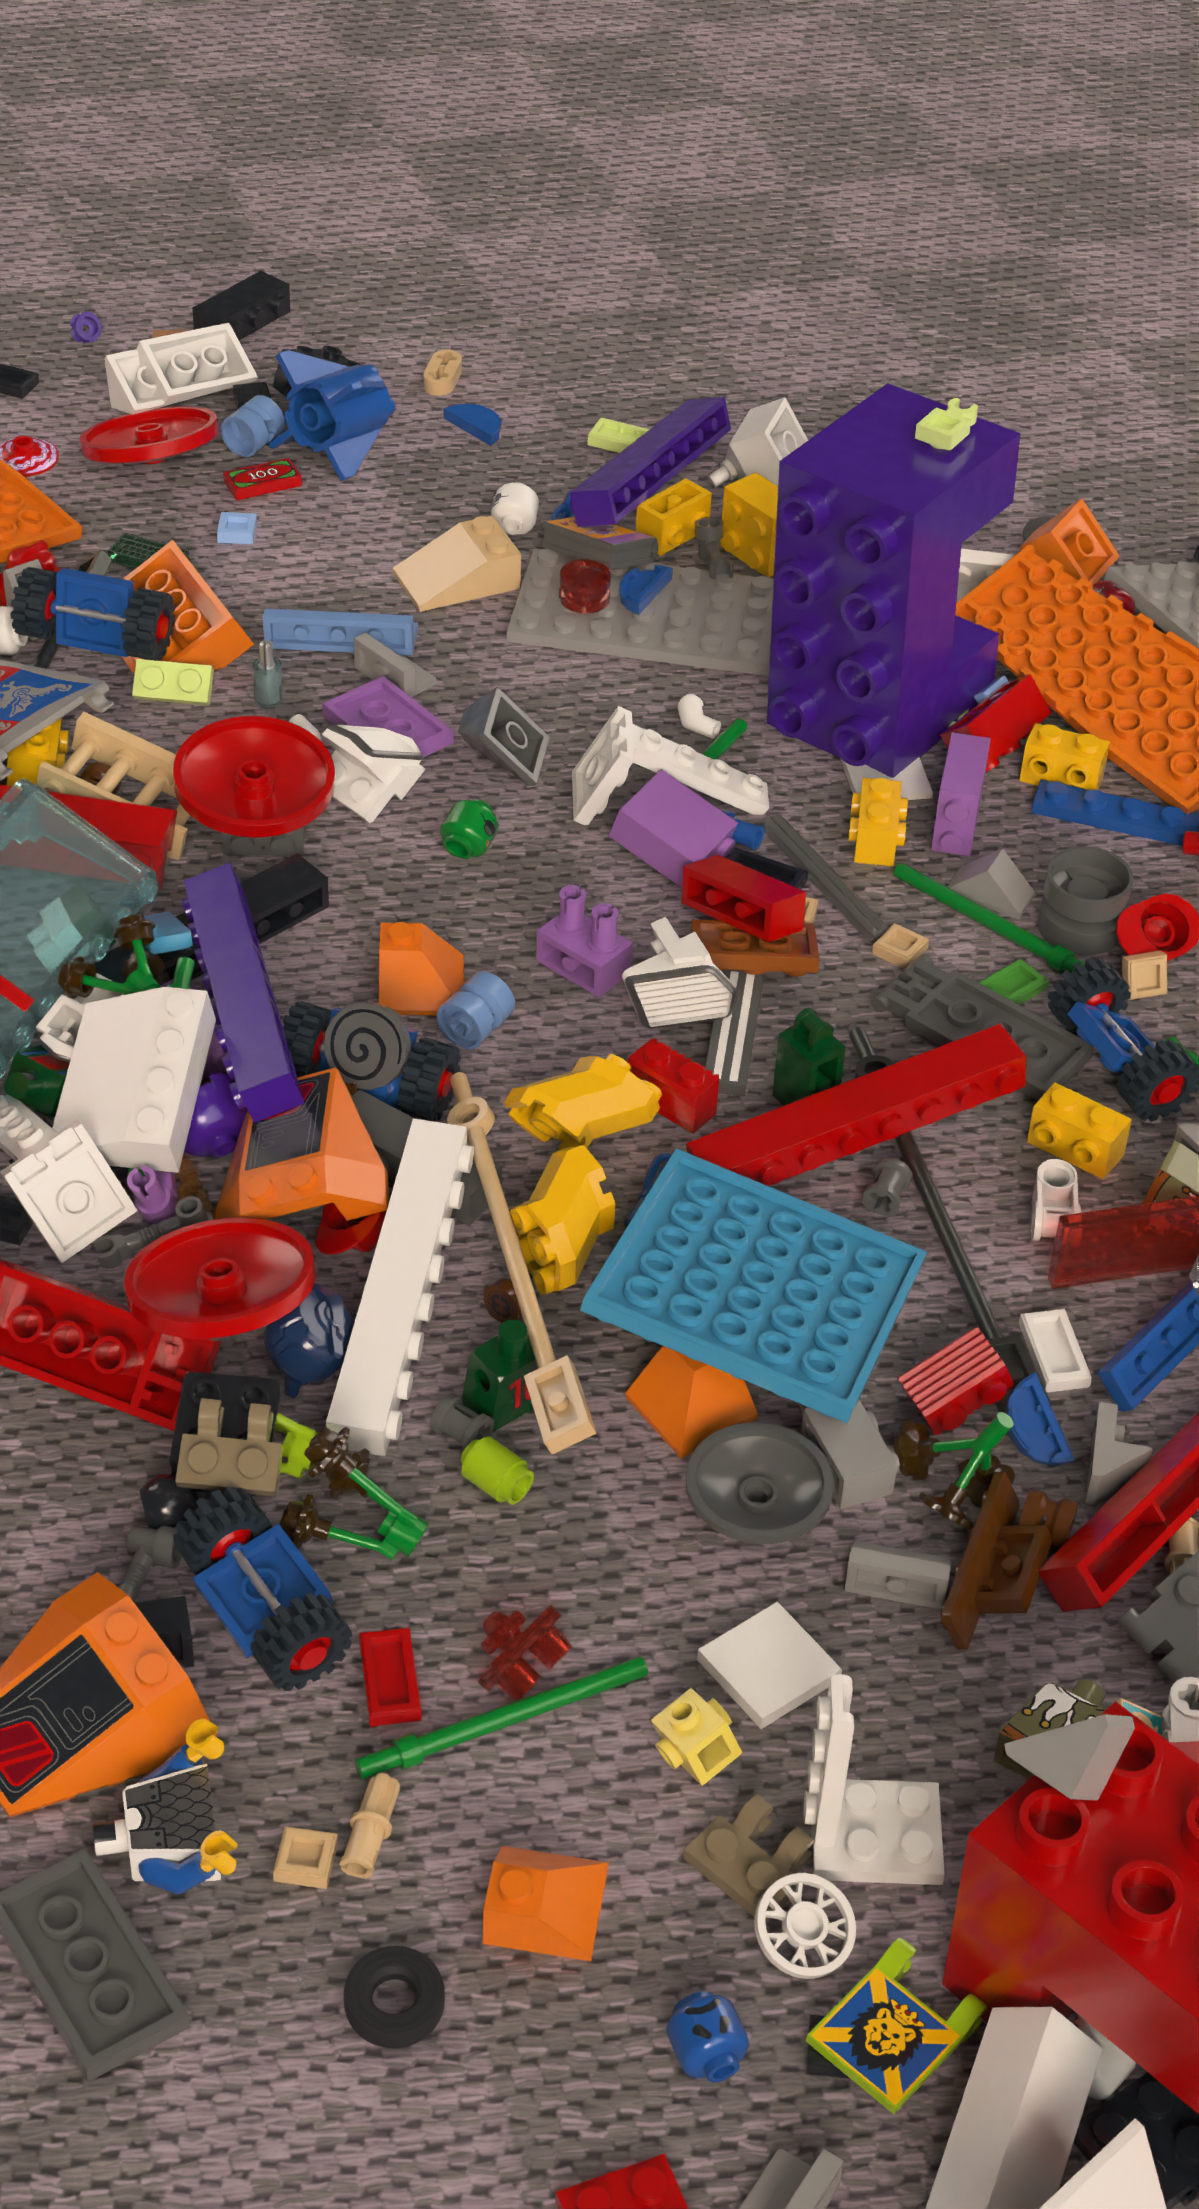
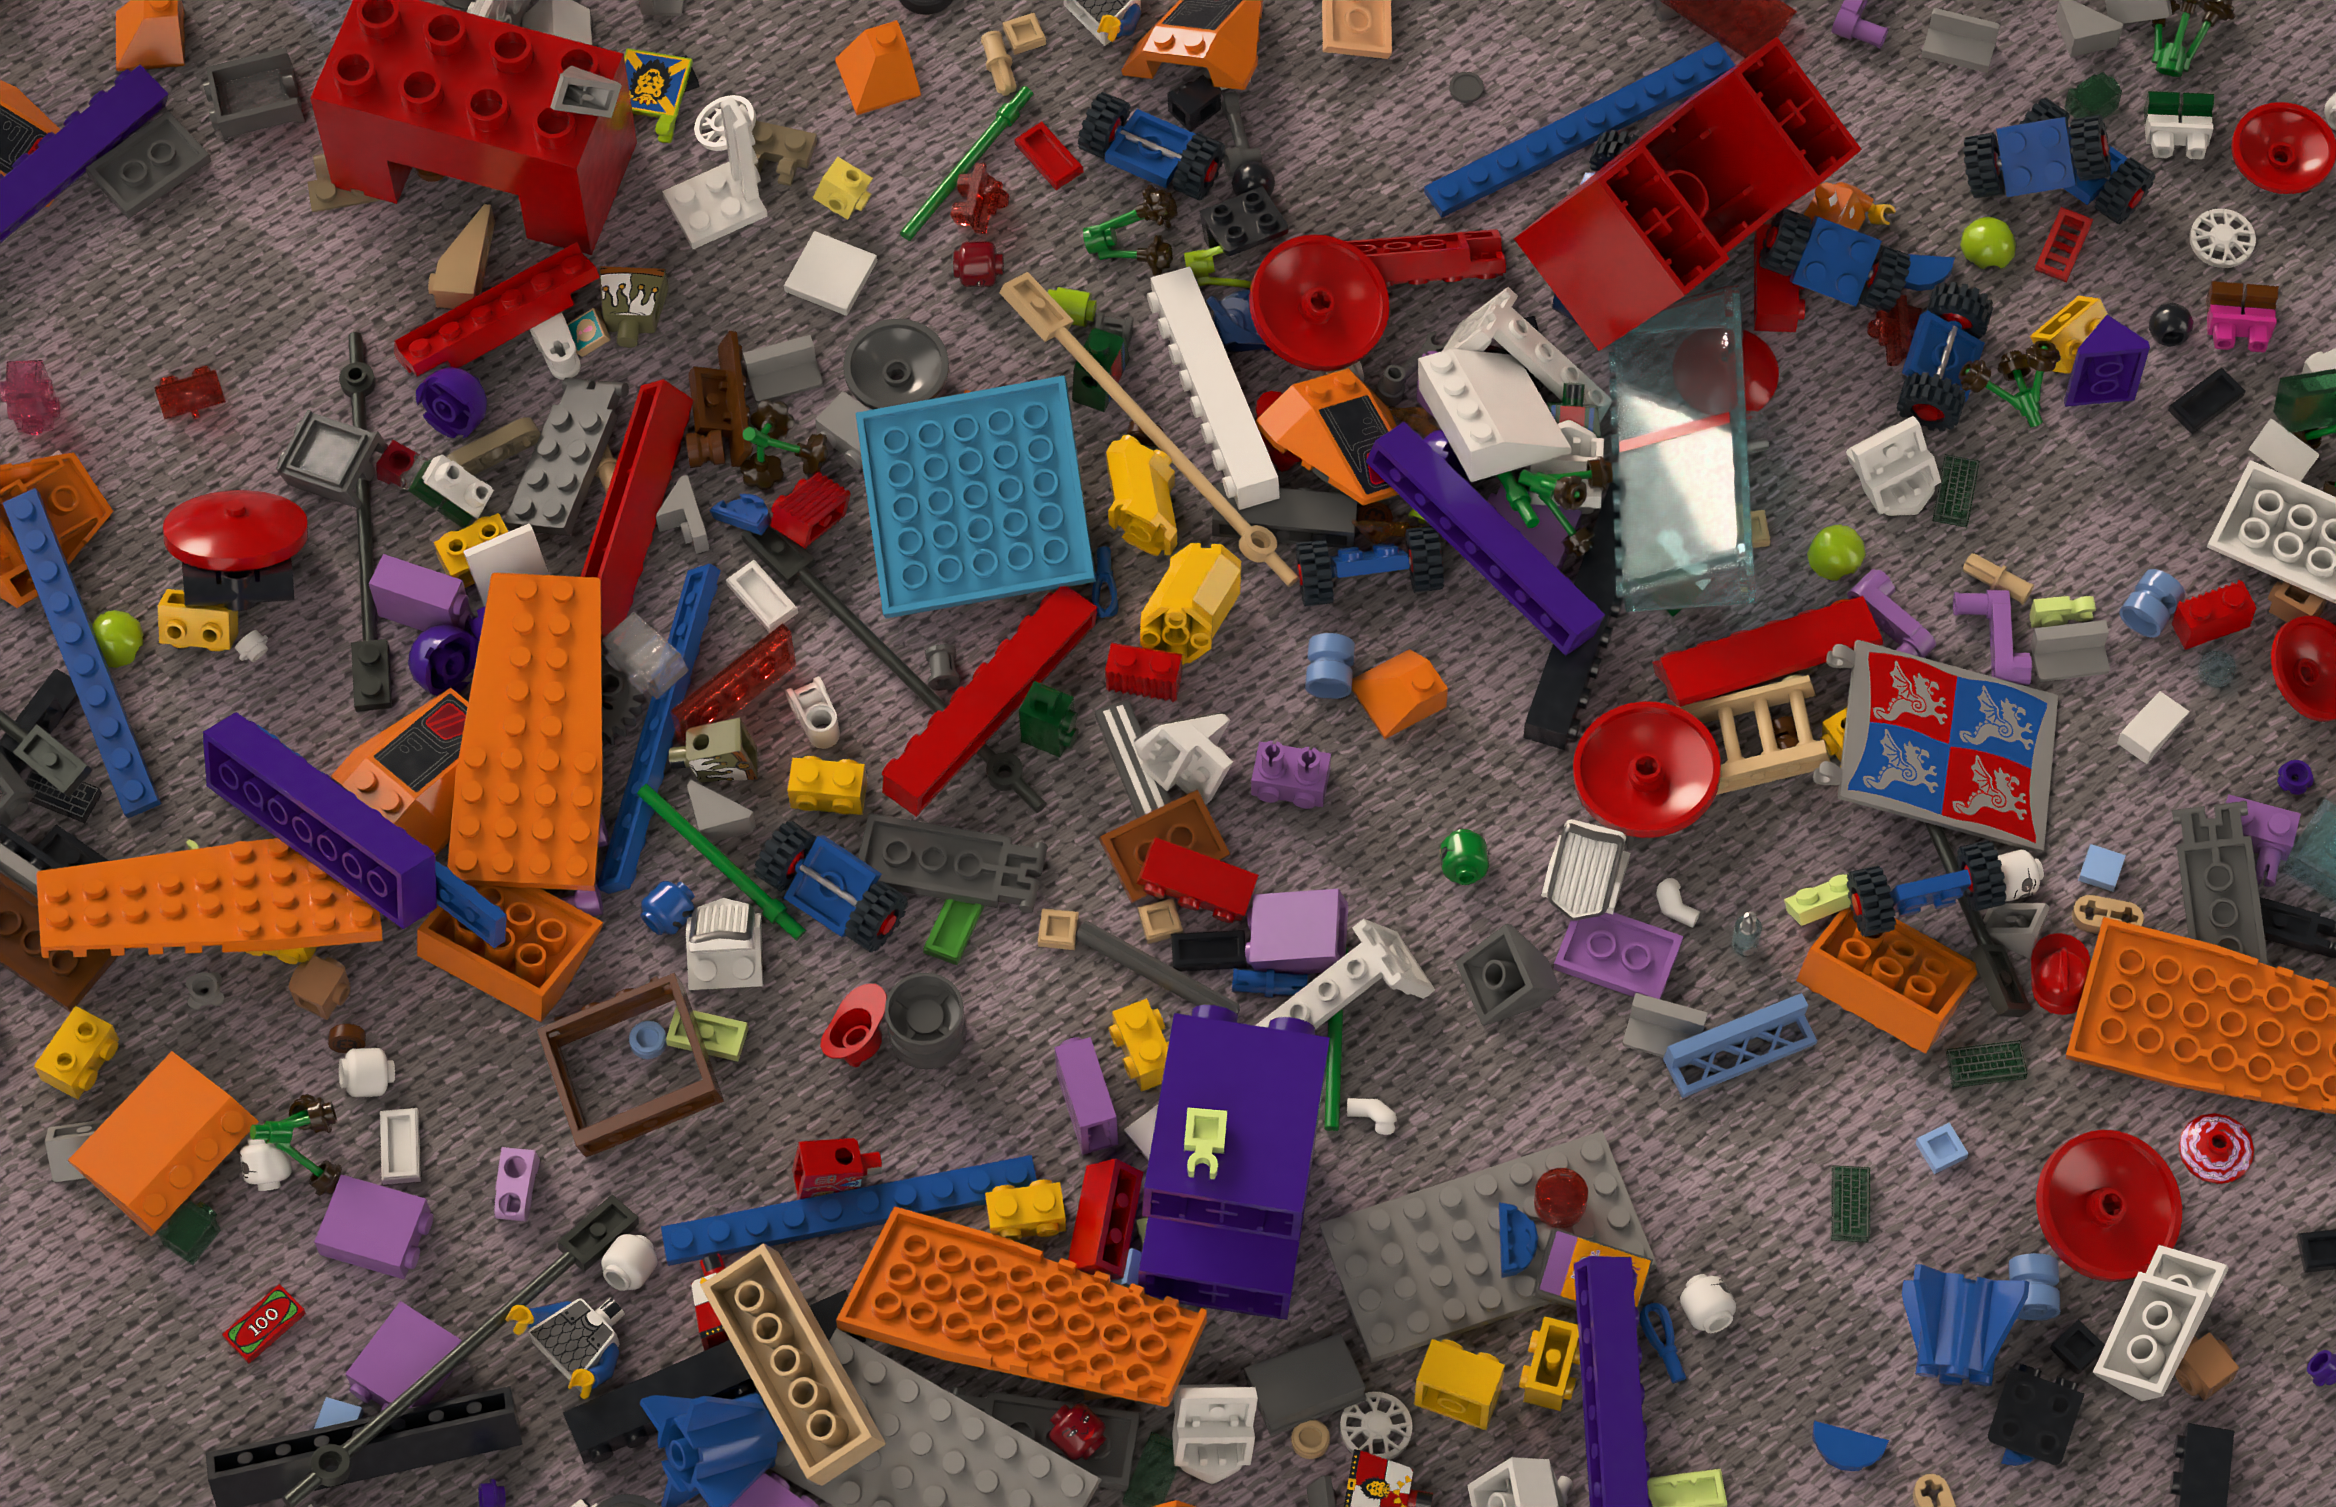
camera: 155 degrees right, 20 degrees up
dark azure tile [144,911,193,954] -> none
dark tan plate [175,1398,283,1497] -> none
red tile [223,458,302,501] -> none
dark grey tile [324,1001,411,1090] -> none
tan slope [393,515,521,612] -> none
blue head [666,1991,749,2082] -> none
dark grey brick [695,517,733,580] -> none
green bar [894,862,1085,974] -> none
light grey slope [947,848,1035,919] -> none
tan tile [1122,951,1167,1000] -> none
none -> dark red head [953,242,1004,287]
none -> clear green tile [1830,1165,1870,1243]

